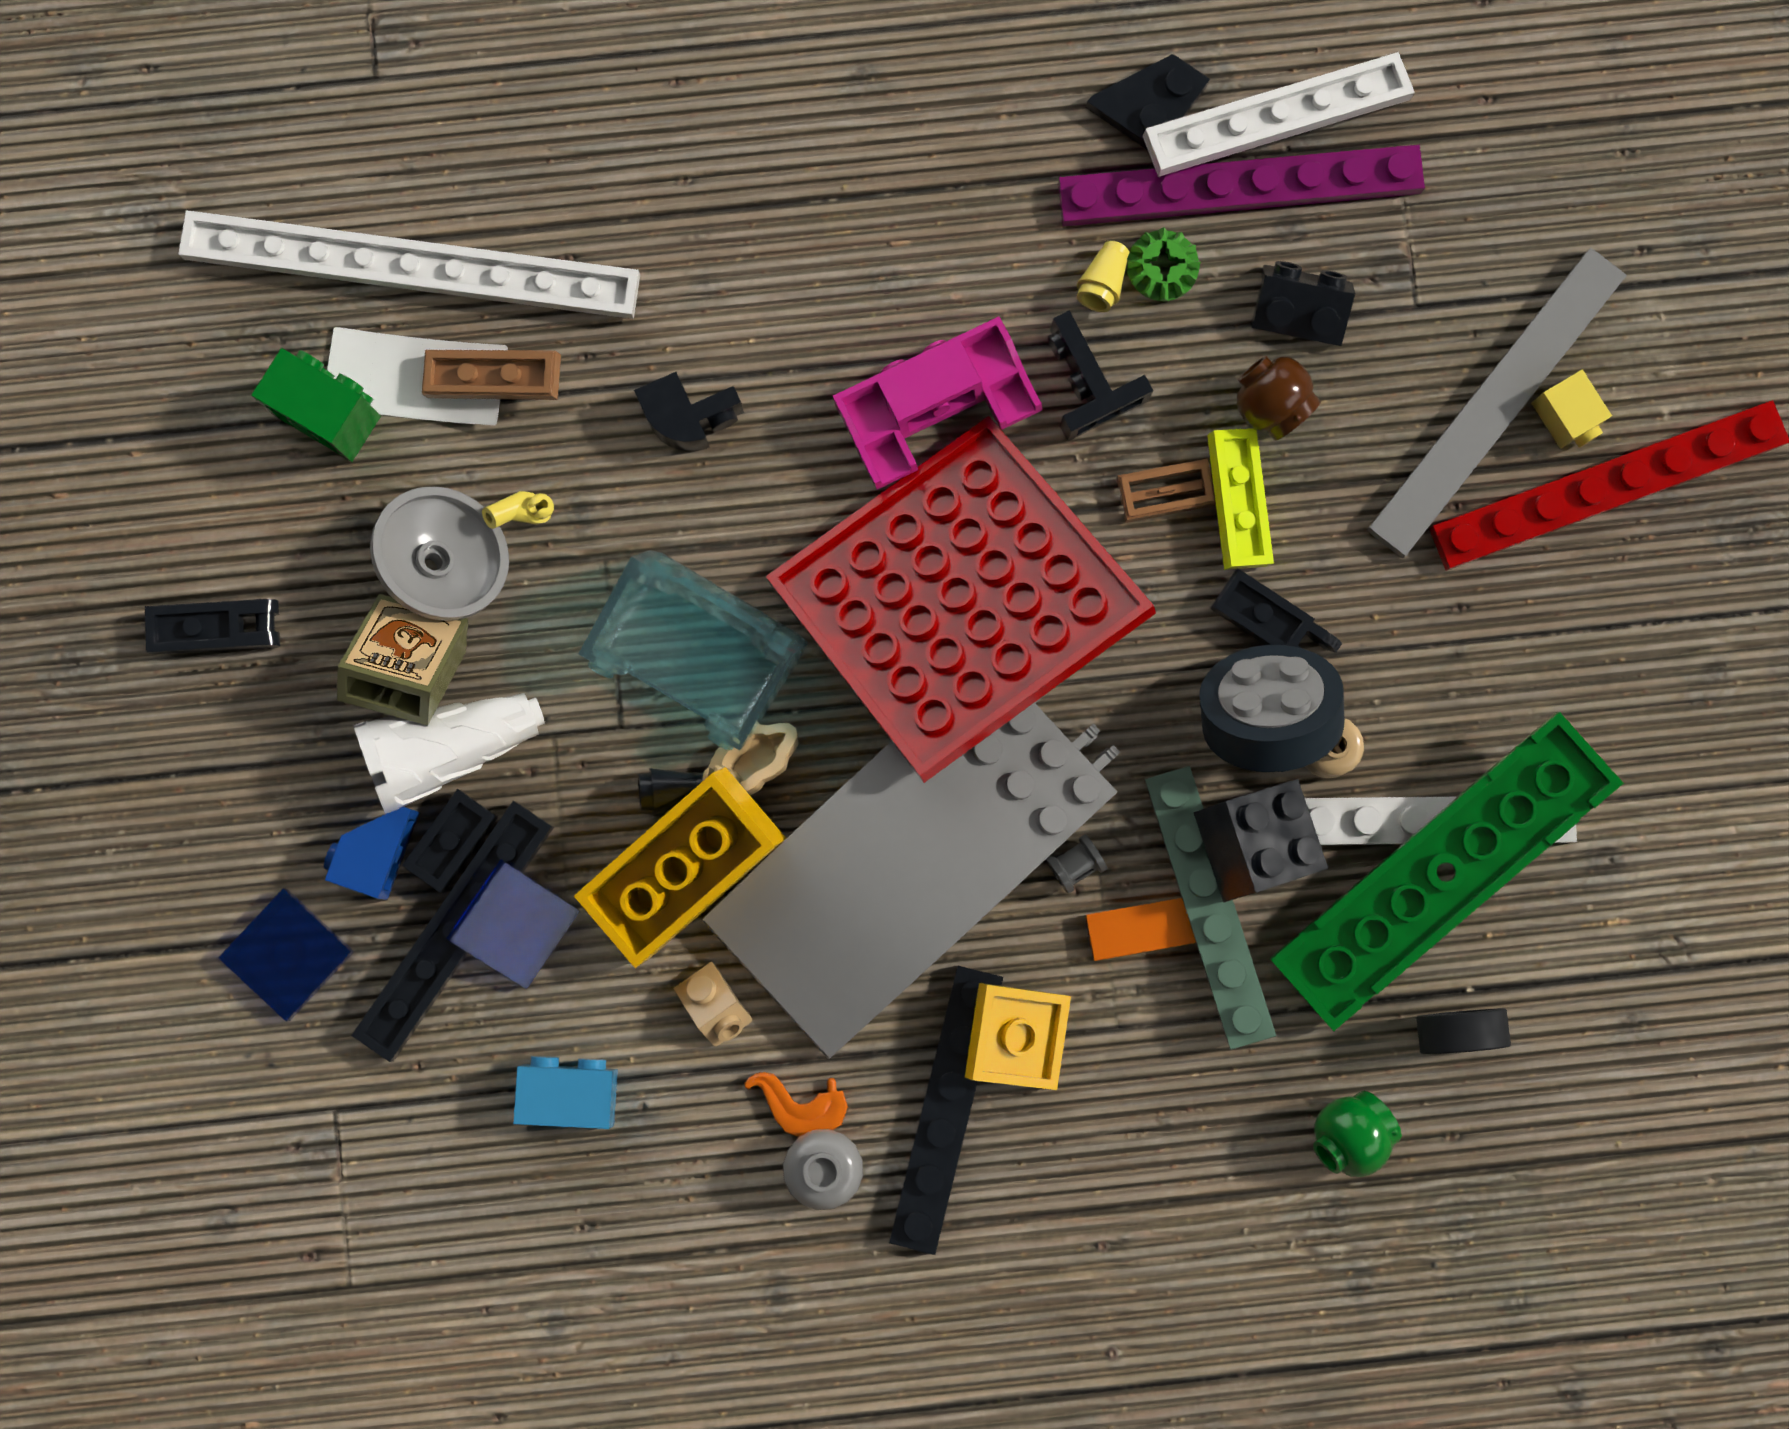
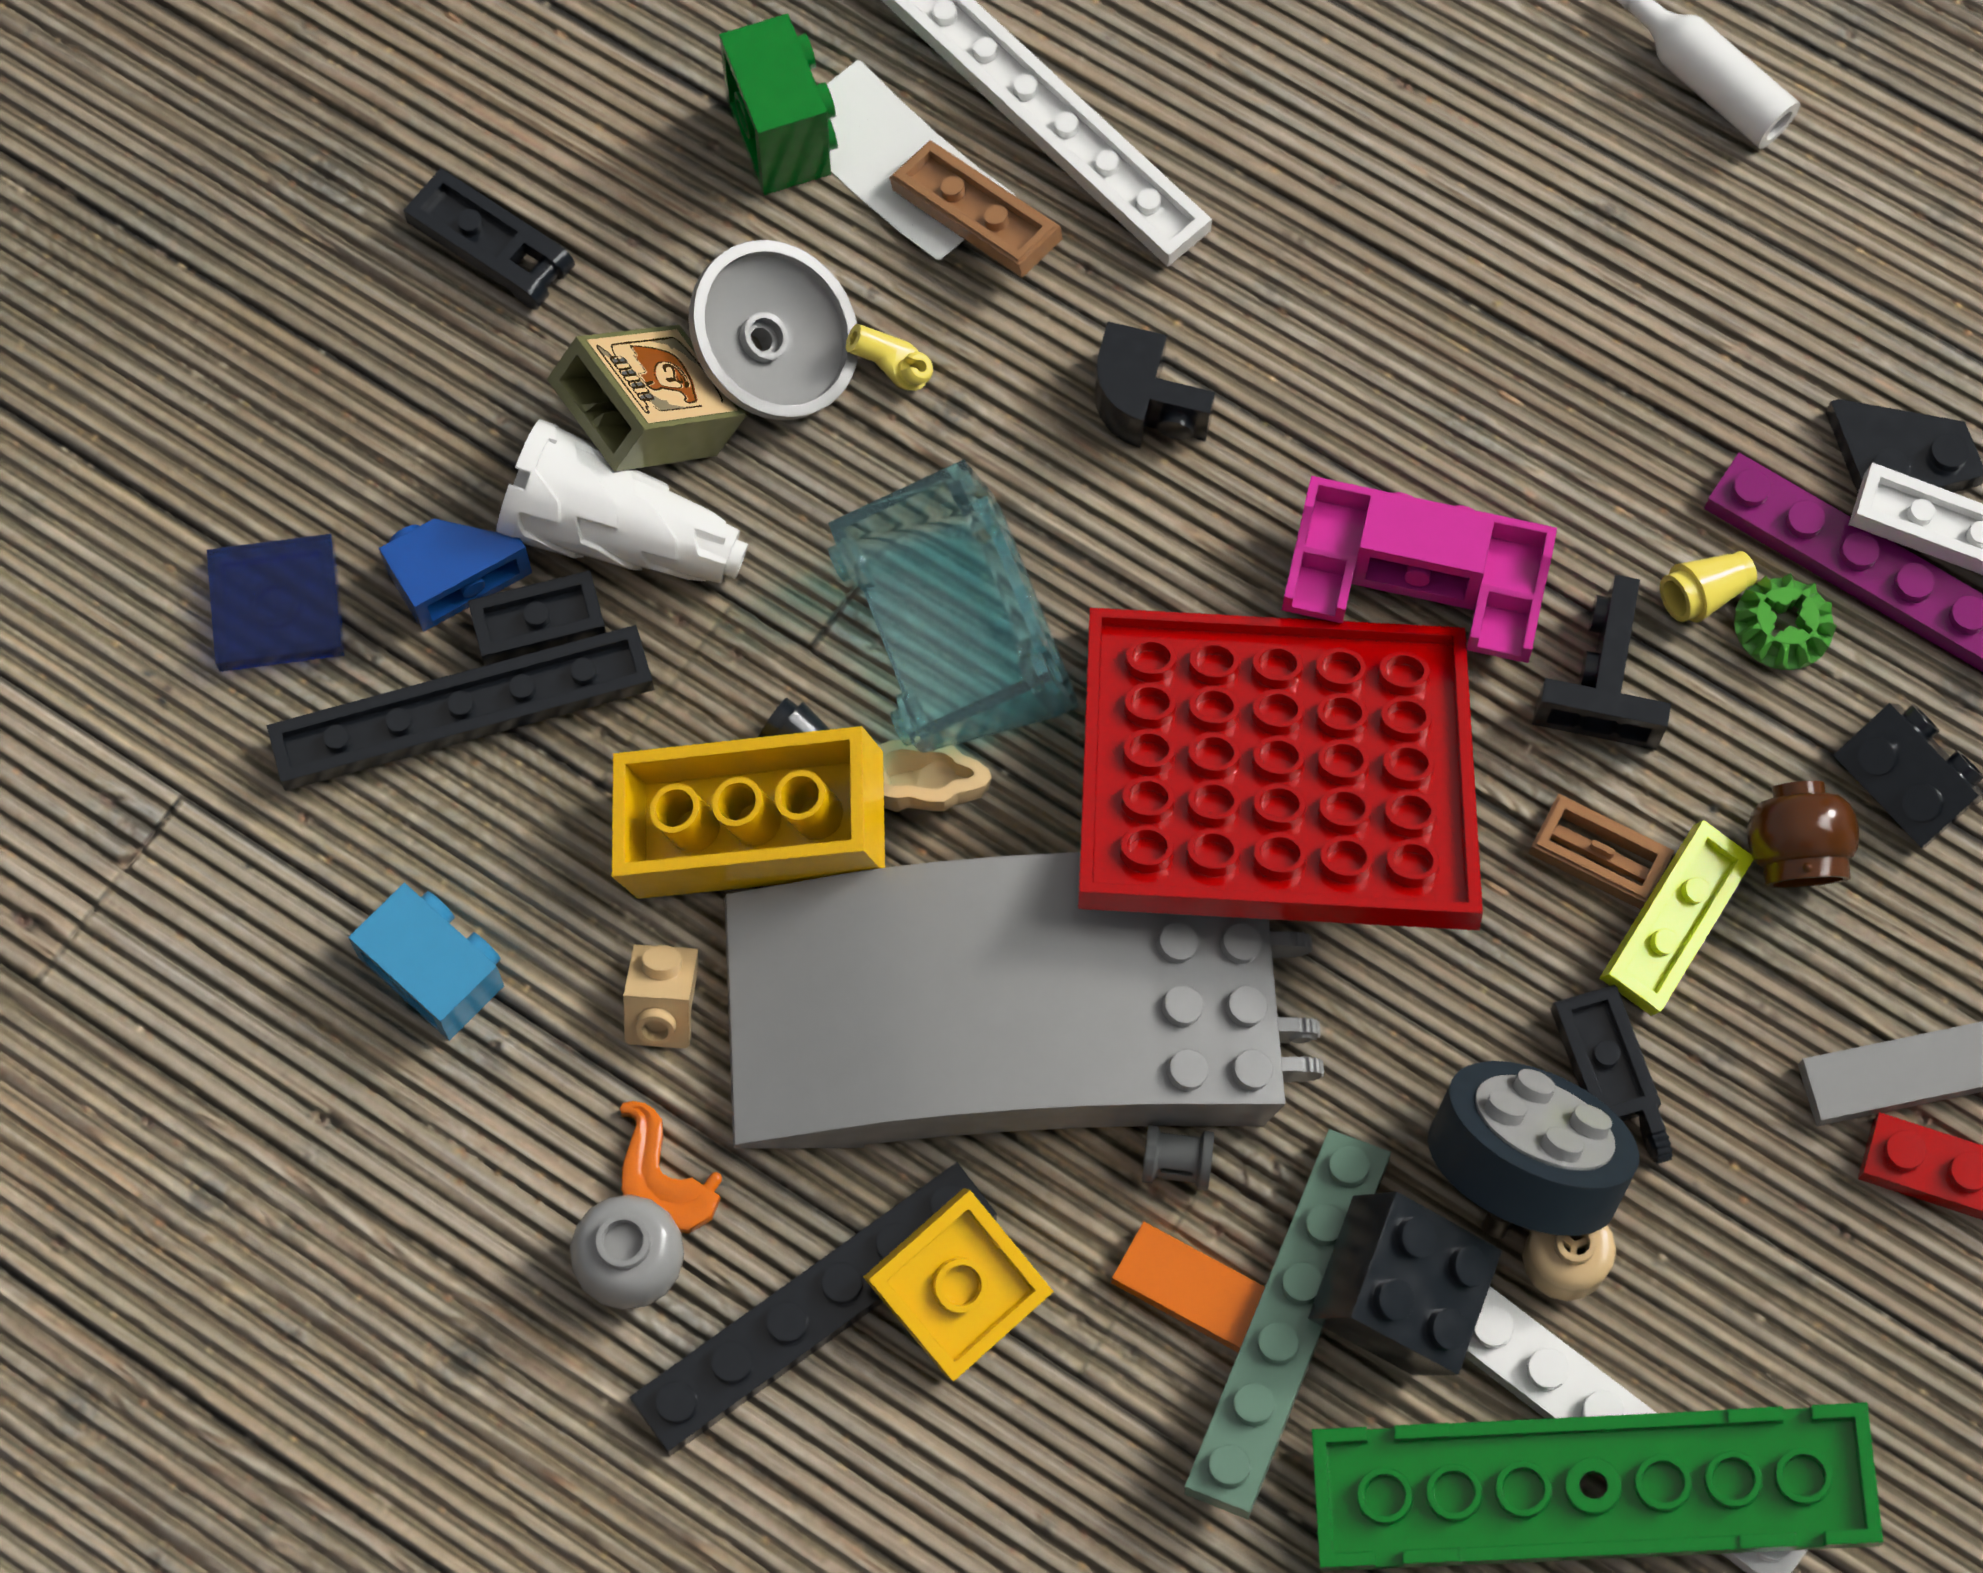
camera: 40 degrees right, 15 degrees down
clear blue tile [447,859,580,989] -> none

